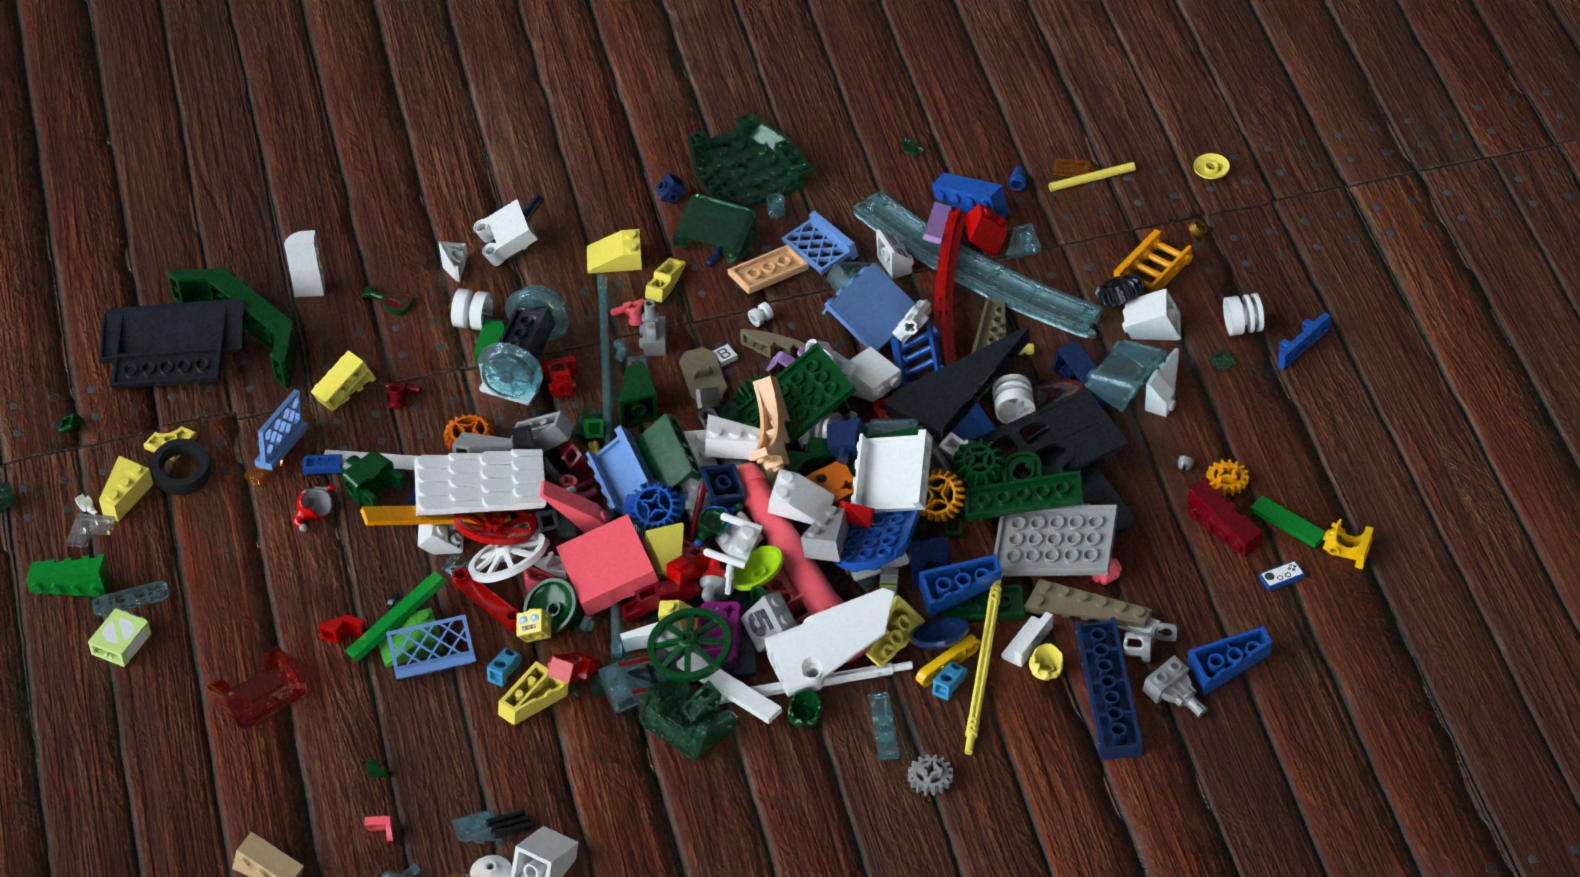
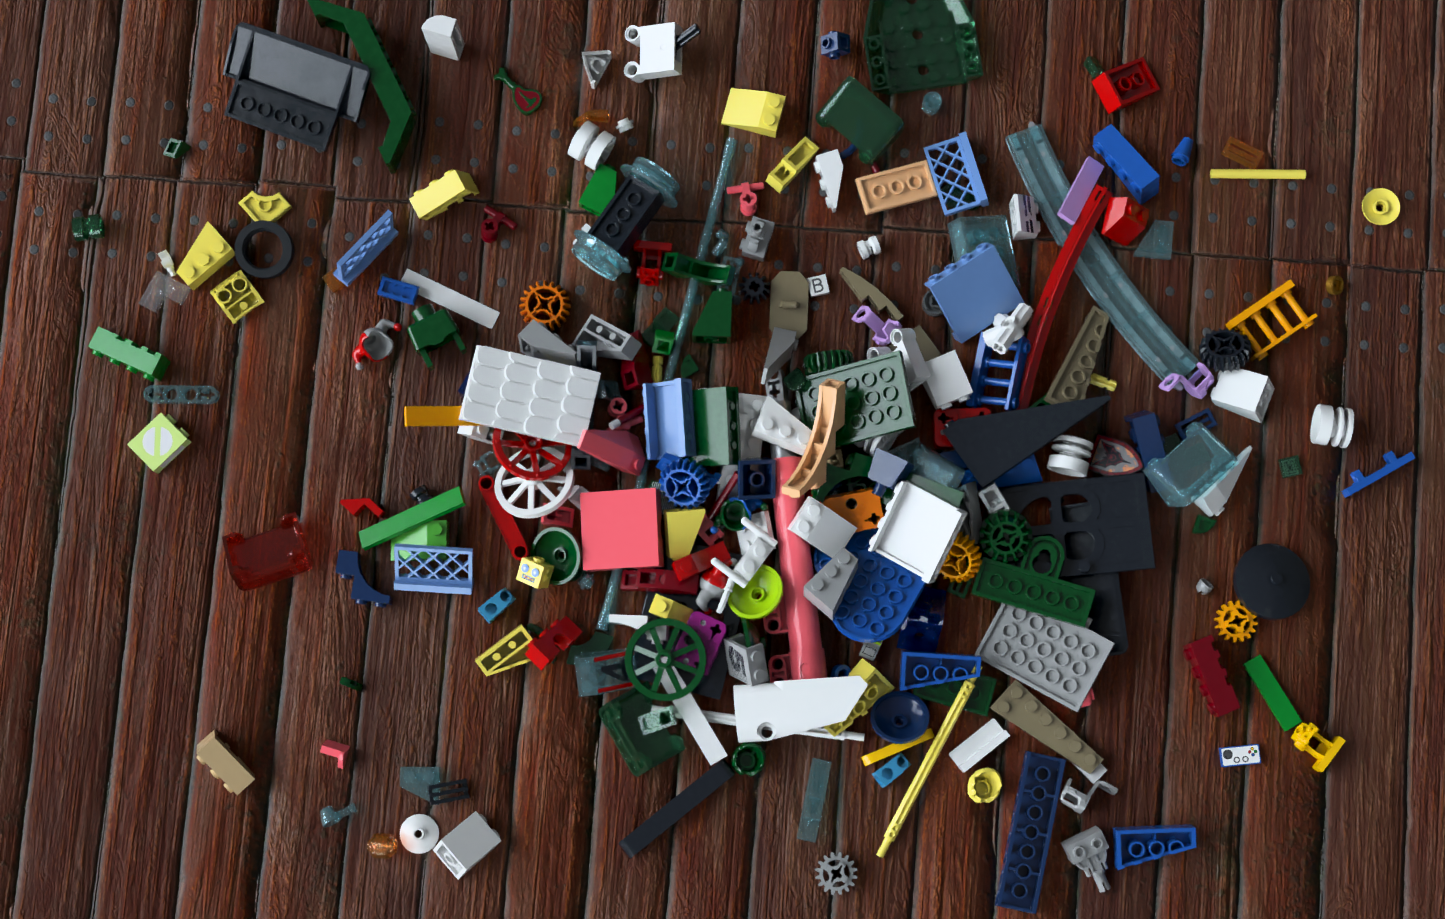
camera: 15 degrees right, 35 degrees up
red slope [839,500,875,528] -> none
none -> light yellow slope [210,270,265,324]
none -> dark blue arch [335,550,393,608]
none -> white plate [616,118,634,133]
none -> black beam [618,758,736,859]
none -> dark green arch [661,253,736,286]
none -> black gear [739,272,770,305]
none -> white slope [813,149,843,213]
none -> dark grey wheel [922,290,943,317]
none -> red slope [1091,57,1160,114]
none -> lavender piece [1158,362,1214,399]
none -> dark green tile [1191,514,1217,534]
none -> black dish [1233,543,1310,620]

